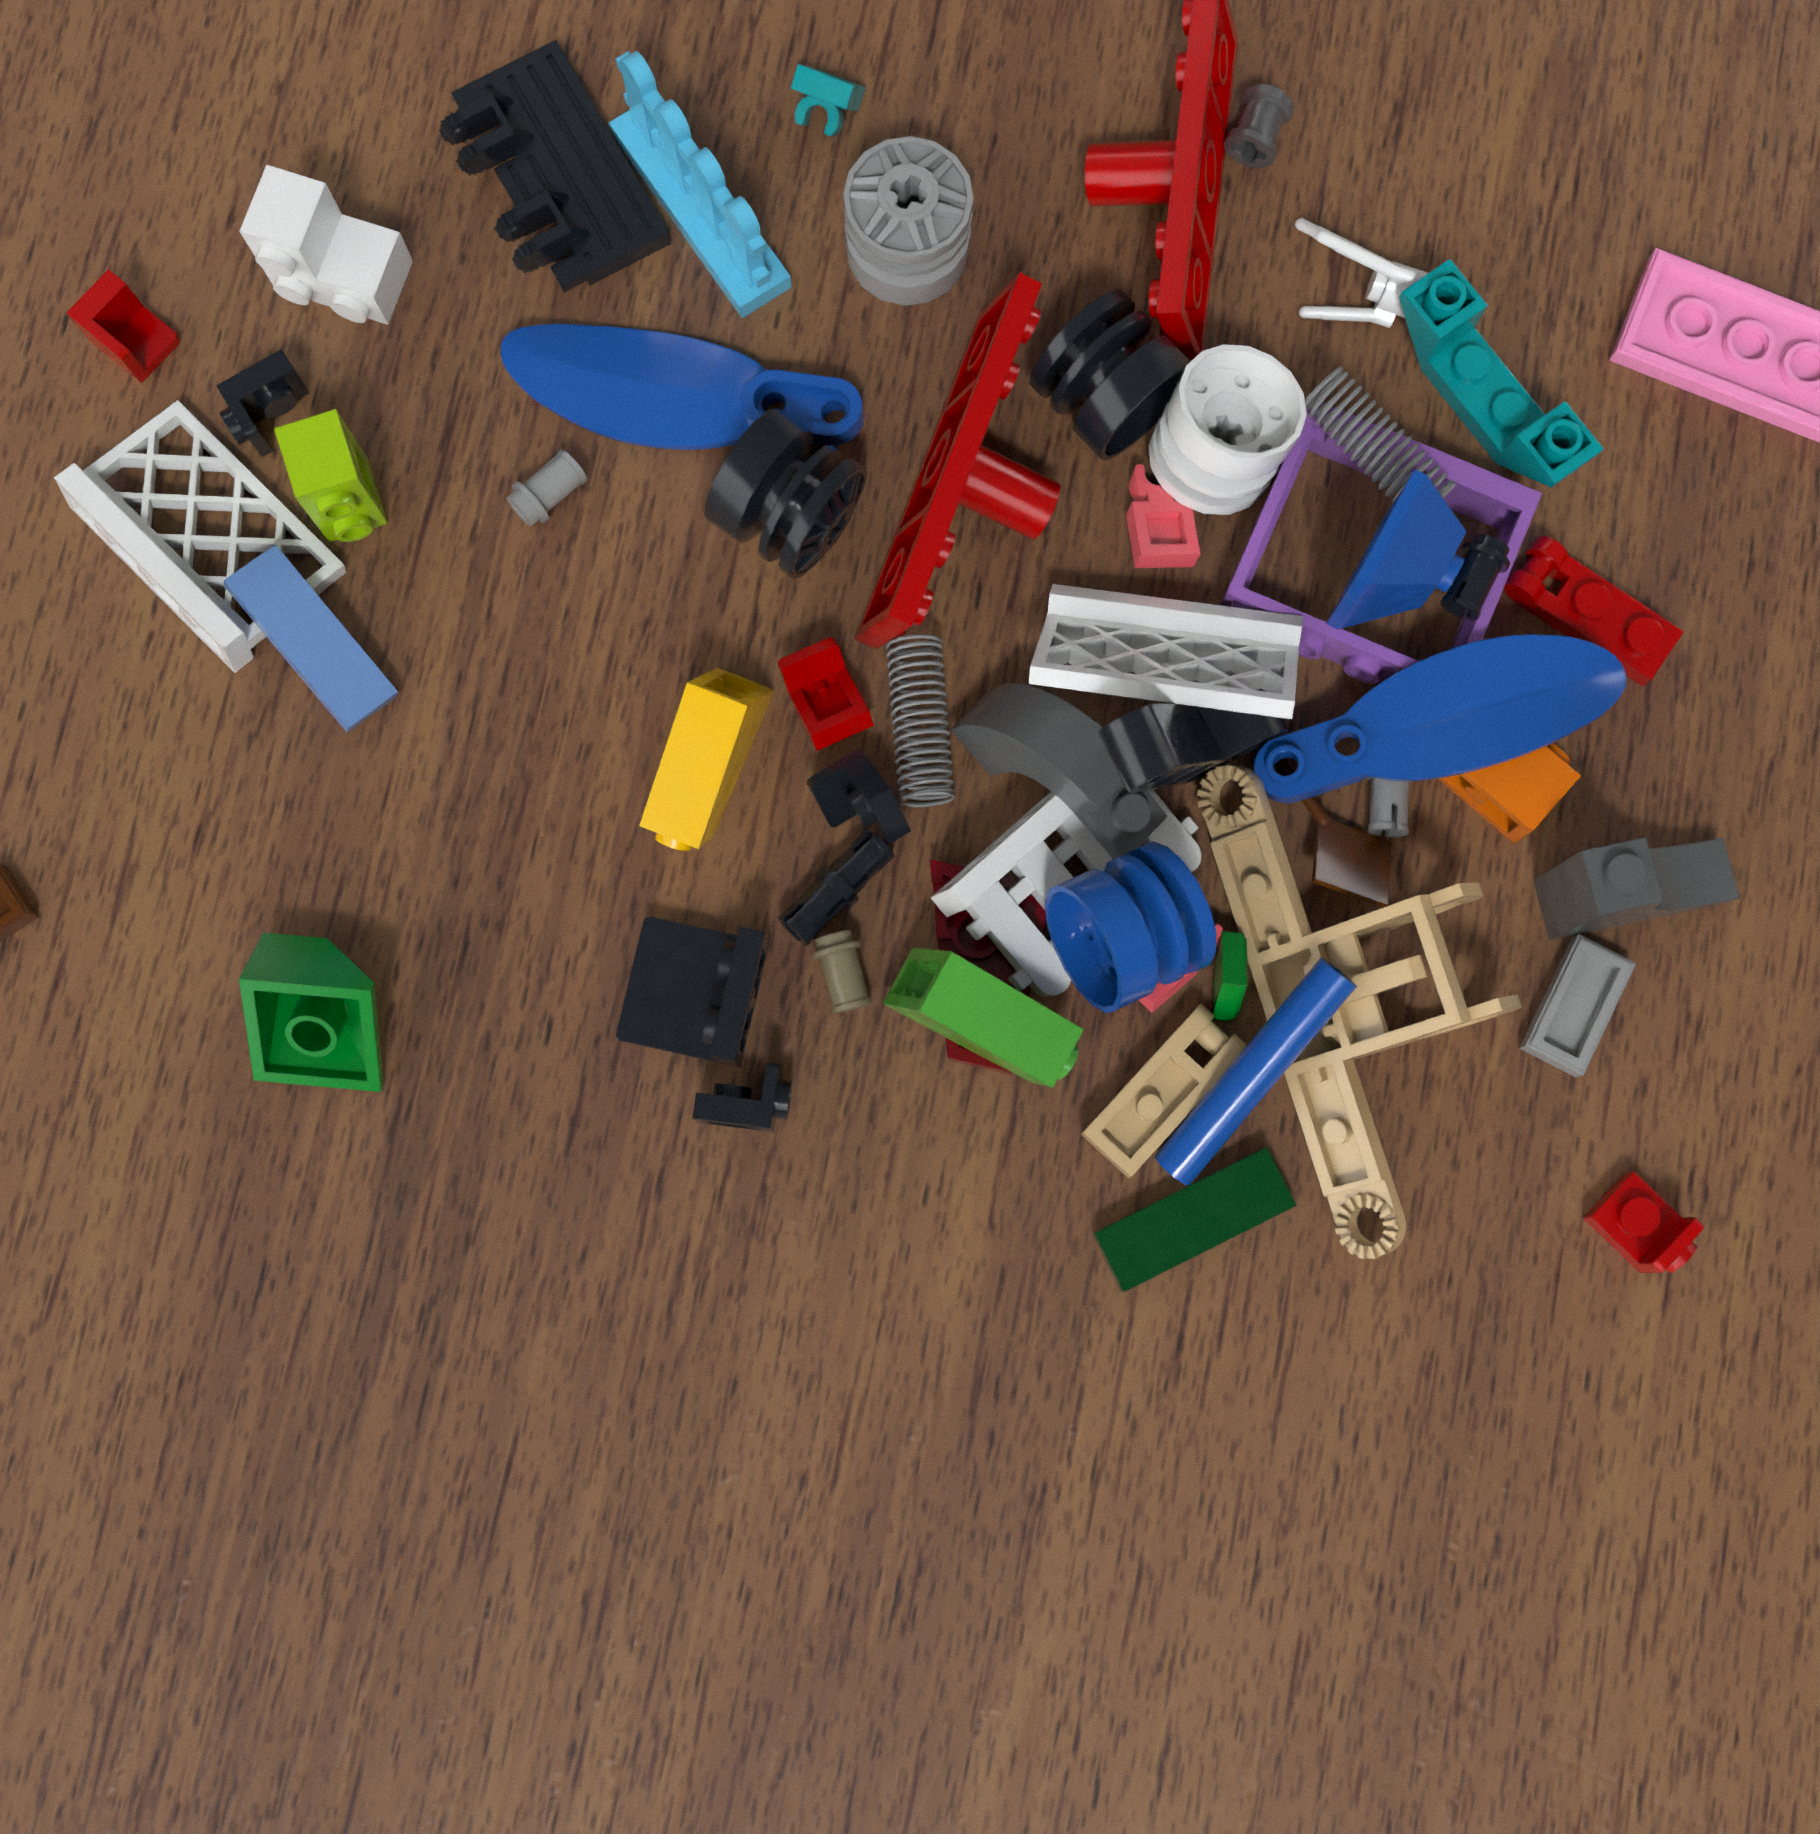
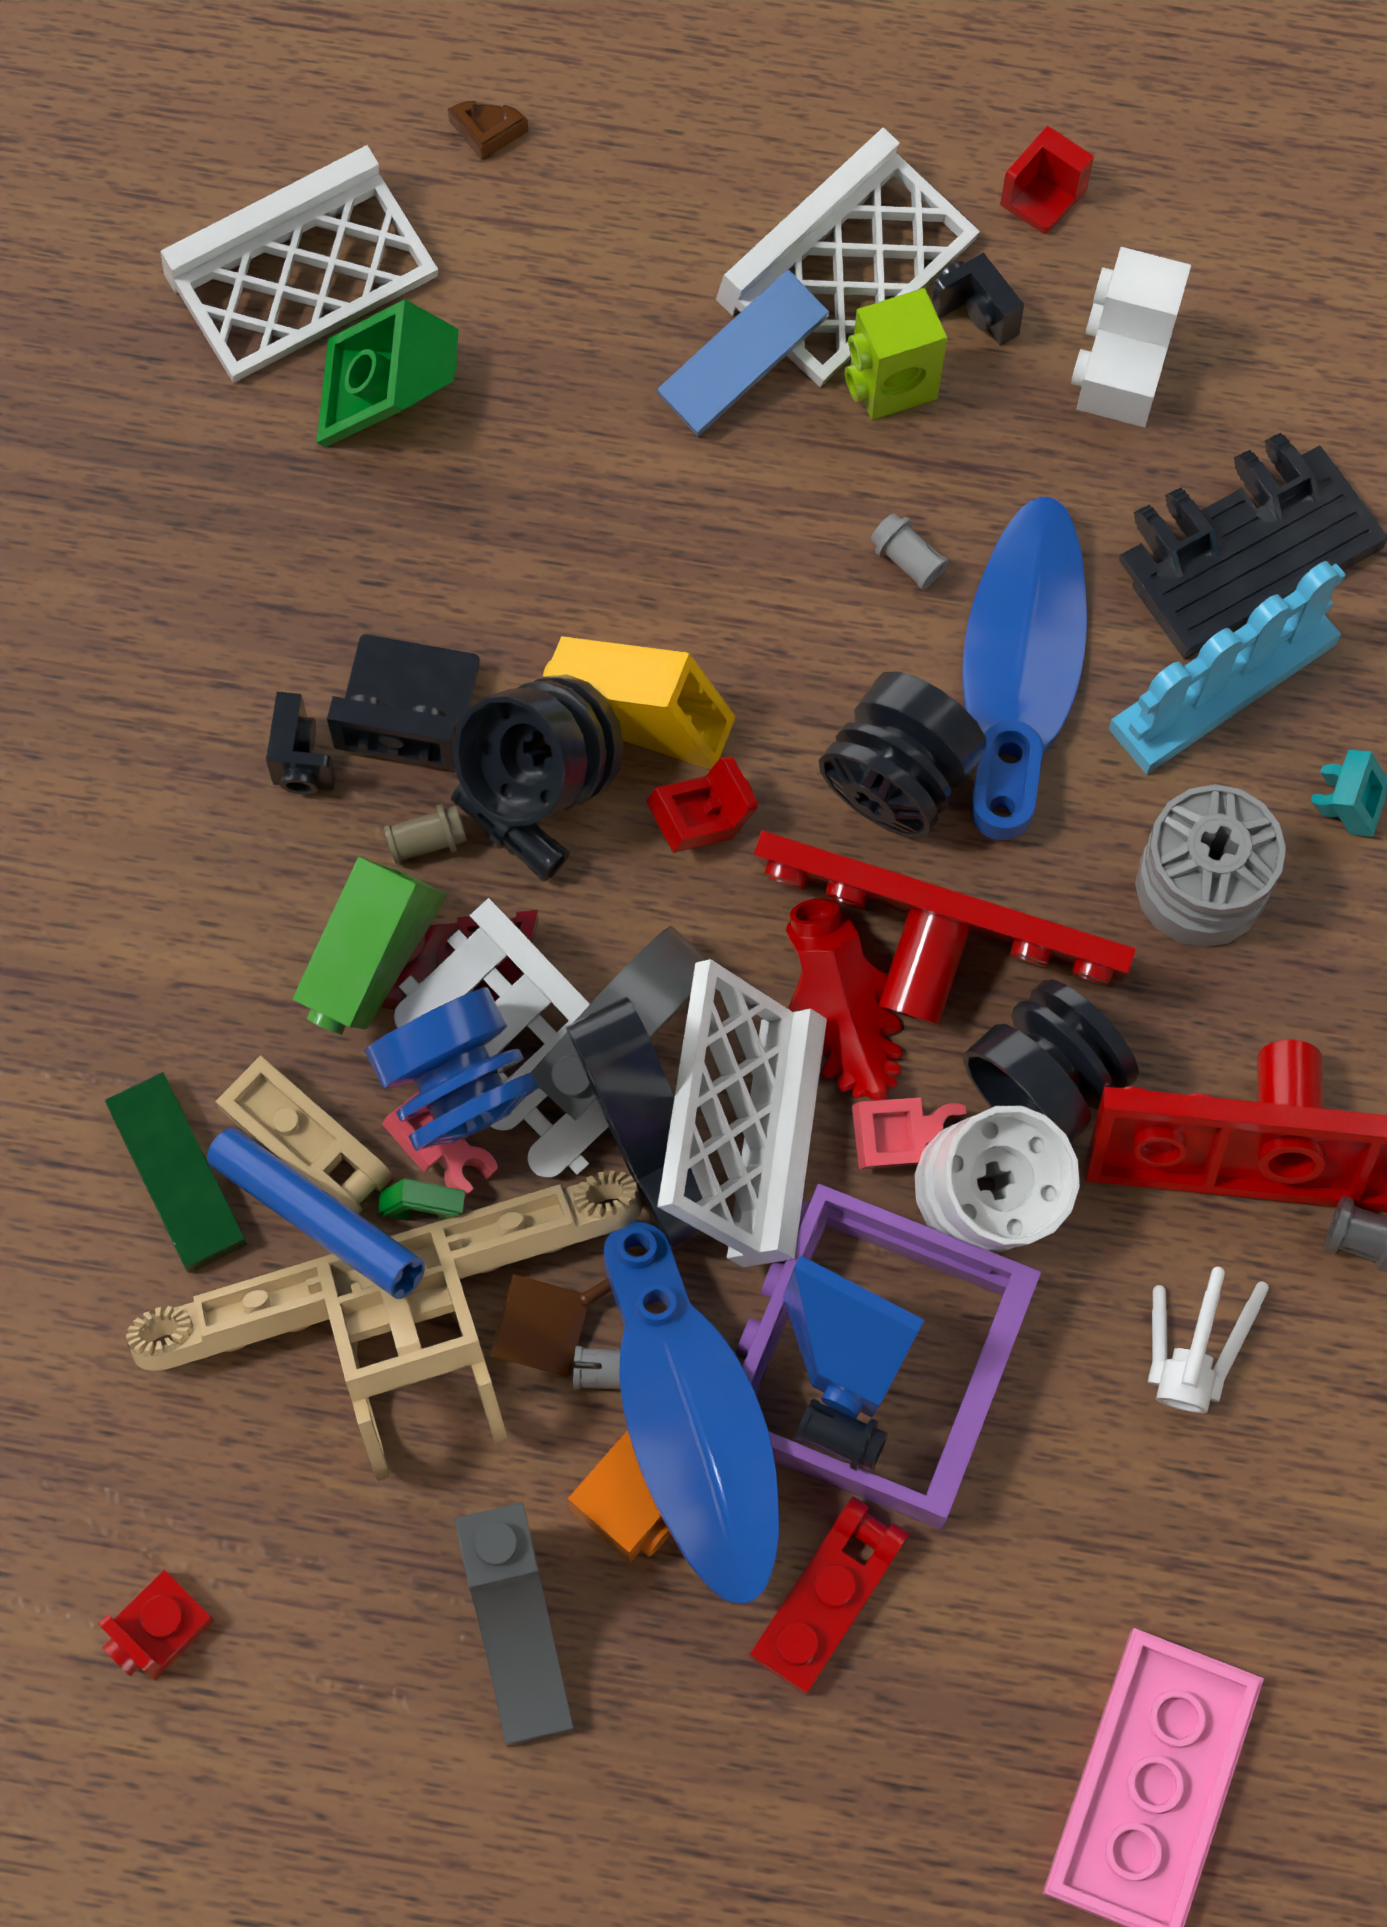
camera: 90 degrees right, 10 degrees down
black bracket [807,748,911,844] -> none
light grey piece [886,634,956,807] -> none
light grey piece [1305,366,1456,503] -> none
teal slope [1399,259,1604,488] -> none
light grey tile [1519,934,1636,1078] -> none
none -> white fence [160,145,438,383]
none -> black wheel [453,674,623,826]
none -> red plant [786,898,903,1101]

